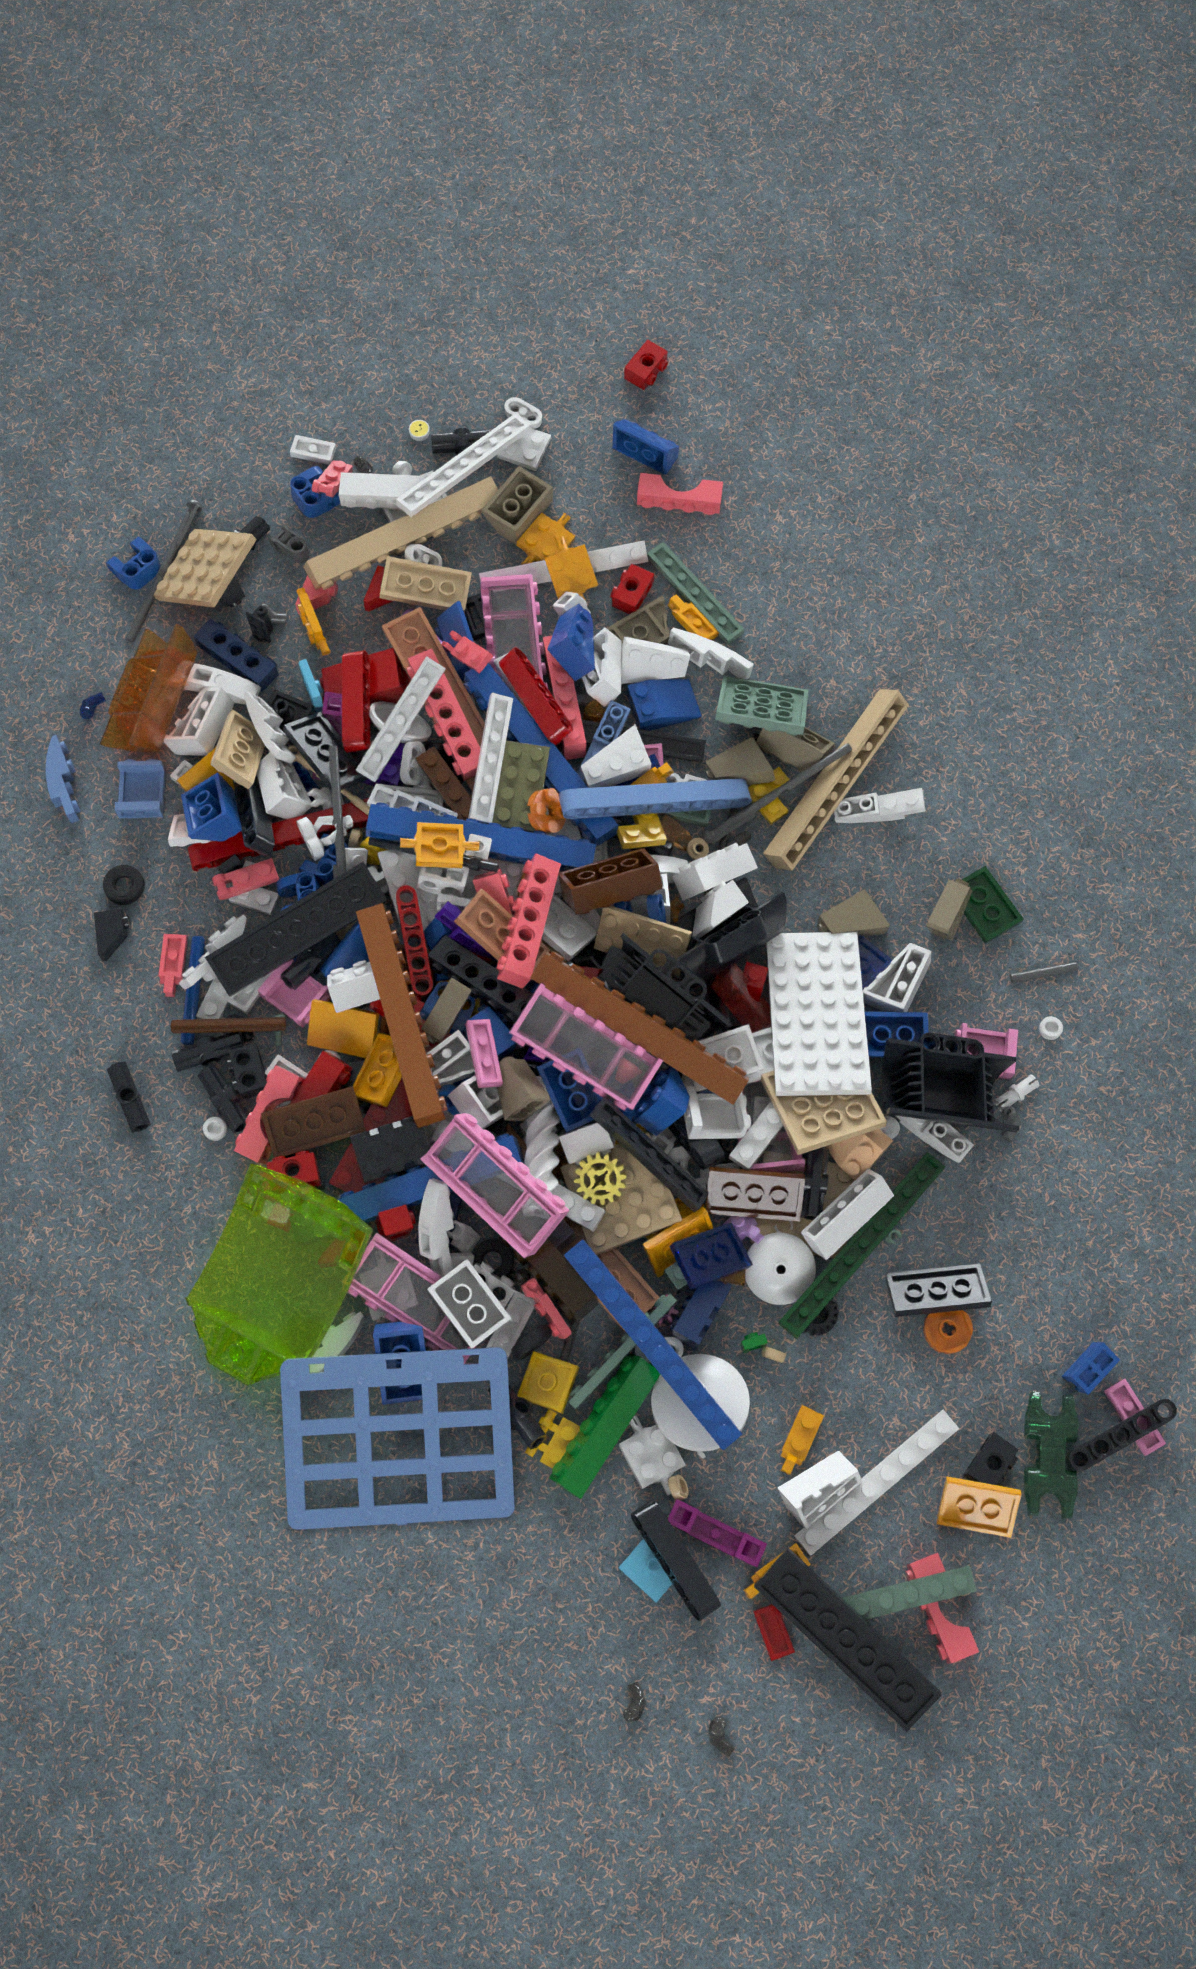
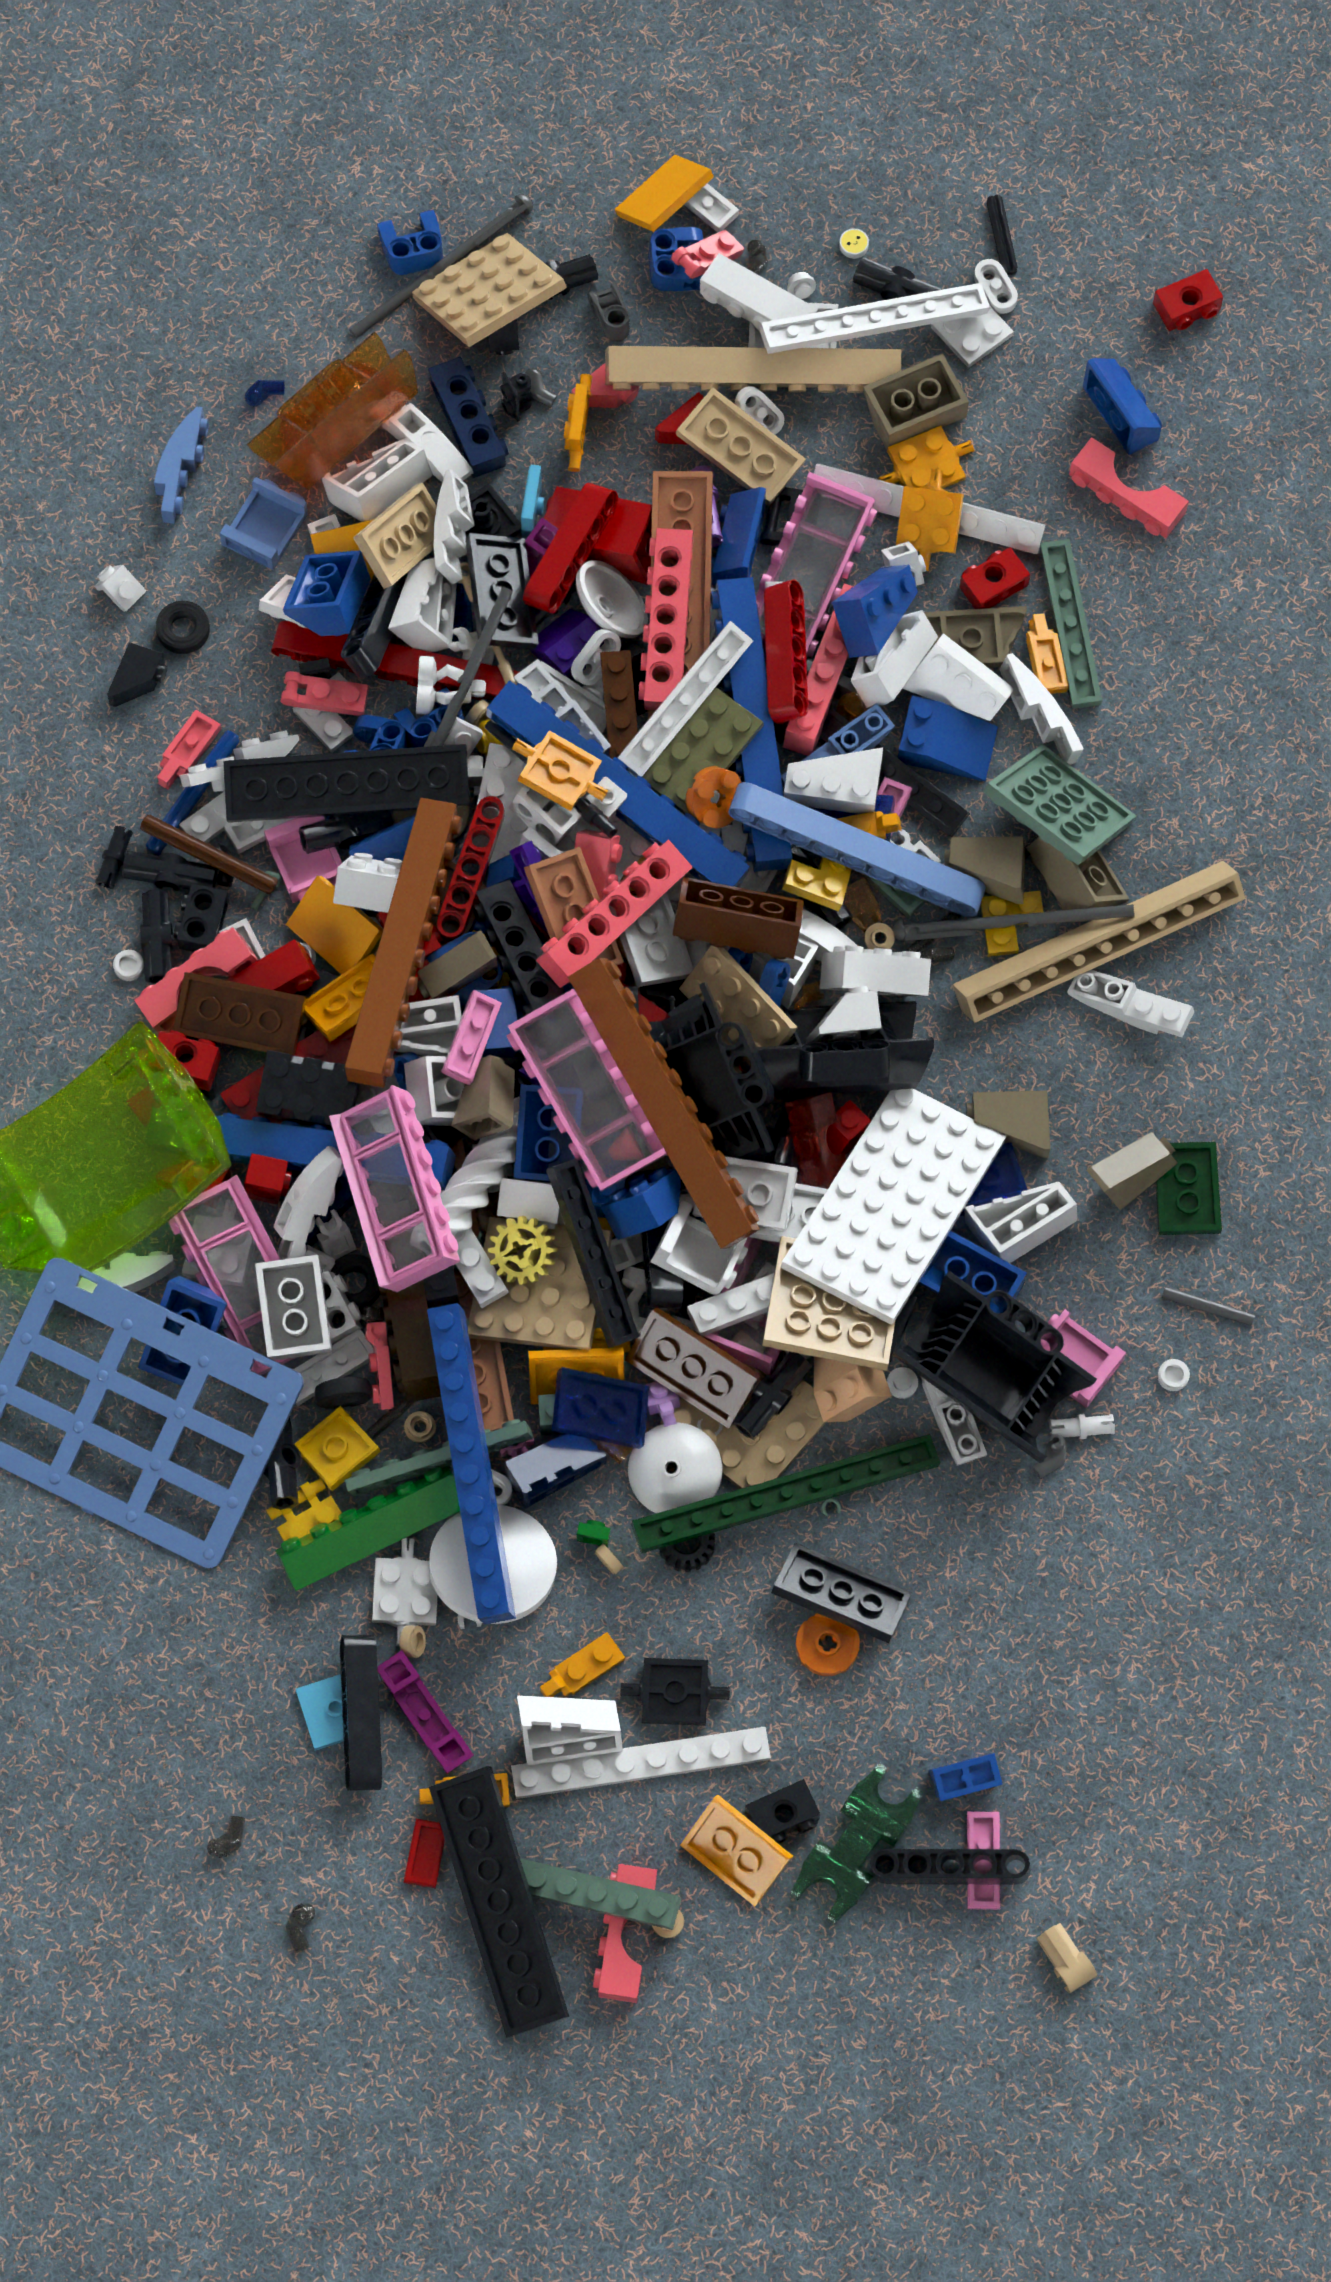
camera: 30 degrees right, 0 degrees up
black piece [107,1061,151,1133] -> none
white tile [356,656,446,782] -> none
coral hinge [441,630,493,674] -> none
white brick [801,1169,894,1260] -> none
none -> white bracket [94,565,146,612]
none -> black pin [95,826,133,889]
none -> tan plate [404,1411,436,1443]
none -> light orange tile [614,154,714,232]
none -> black plate [620,1658,730,1726]
none -> black axle [986,195,1018,275]

